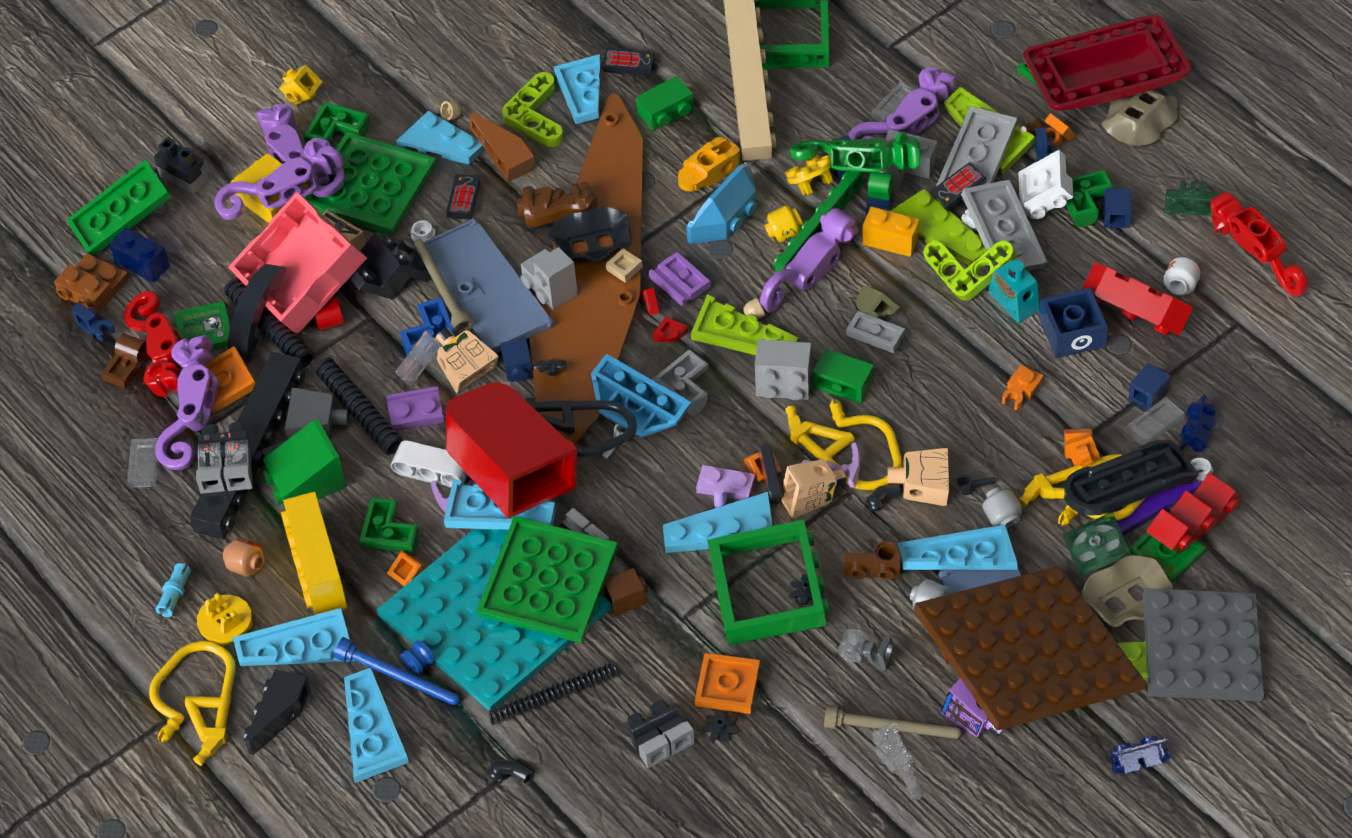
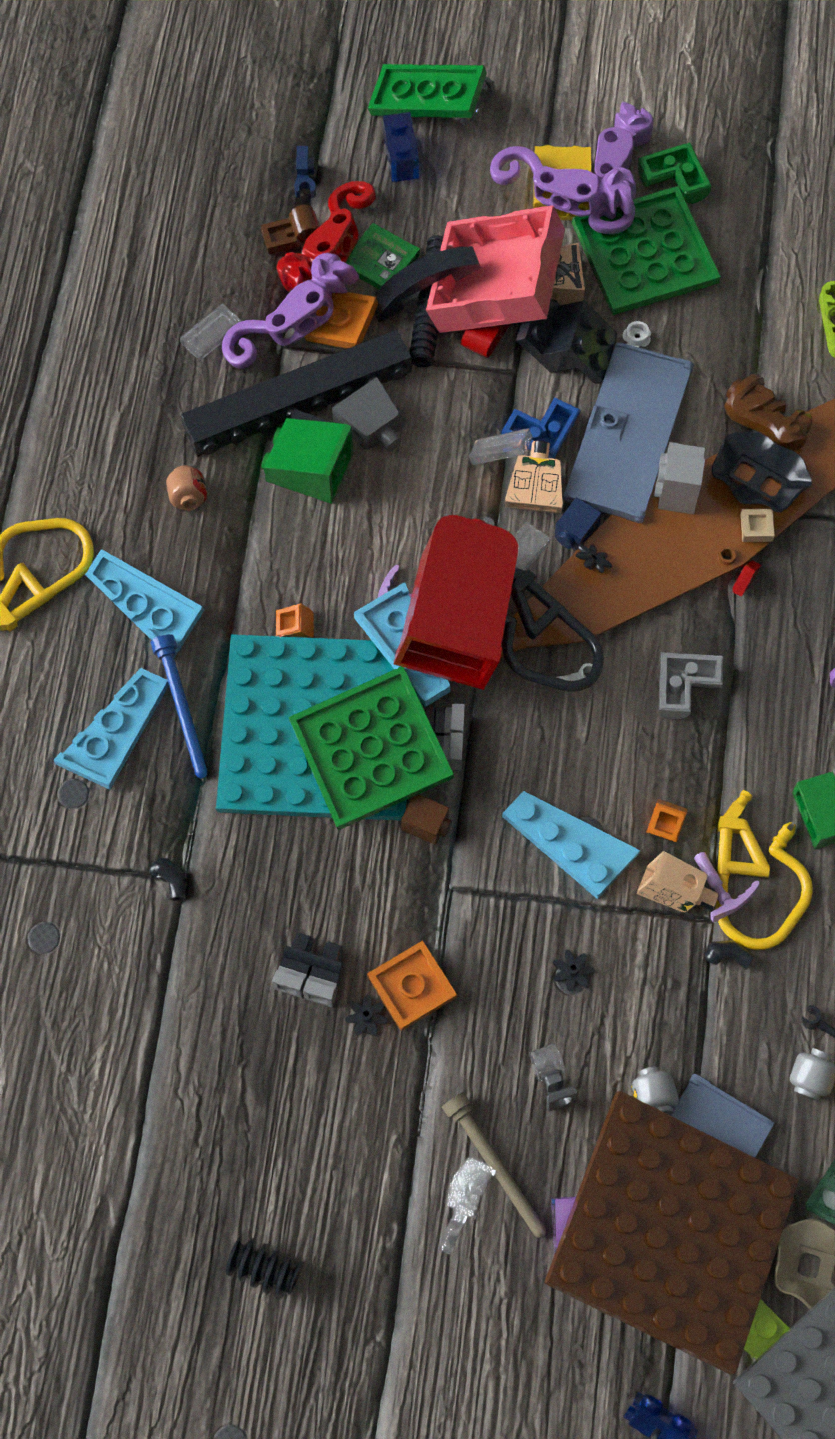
camera: 45 degrees right, 15 degrees up
dark orange plate [54,254,129,313] -> none
black hips [154,137,210,195] -> none
medium azure pin [155,563,192,617] -> none
hips [196,422,252,494] -> none
yellow plate [197,593,253,647] -> none
black slope [243,669,310,755] -> none
yellow brick [279,65,323,105] -> none
yellow brick [281,492,347,615] -> none
black piece [315,357,403,455] -> none
green brick [359,497,419,553] -> none
medium lavender plate [386,386,444,431] -> none
white beam [391,441,468,487] -> none
medium azure wing [396,111,485,165] -> none
blue wheel [400,640,436,676] -> none
dark tan piece [414,239,474,334] -> none
tan hinge [440,100,462,121] -> none
tile [446,174,481,220] -> none
dark orange slope [470,113,535,182] -> none
black piece [489,662,619,726] -> none
dark azure wedge [591,354,692,438] -> none
medium lavender plate [649,252,711,307] -> none
red tile [652,316,688,342] -> none
lime wing [691,294,798,355] -> none
lavender plate [696,465,755,508] -> none
green window [707,520,830,646] -> none
tan hinge [744,298,765,320] -> none
light grey brick [755,339,811,400] -> none
black tile [758,444,782,504] -> none
reddish brown plate [844,541,900,580] -> none
light nougat torso [887,448,949,506] -> none
medium azure wing [897,525,1017,570] -> none

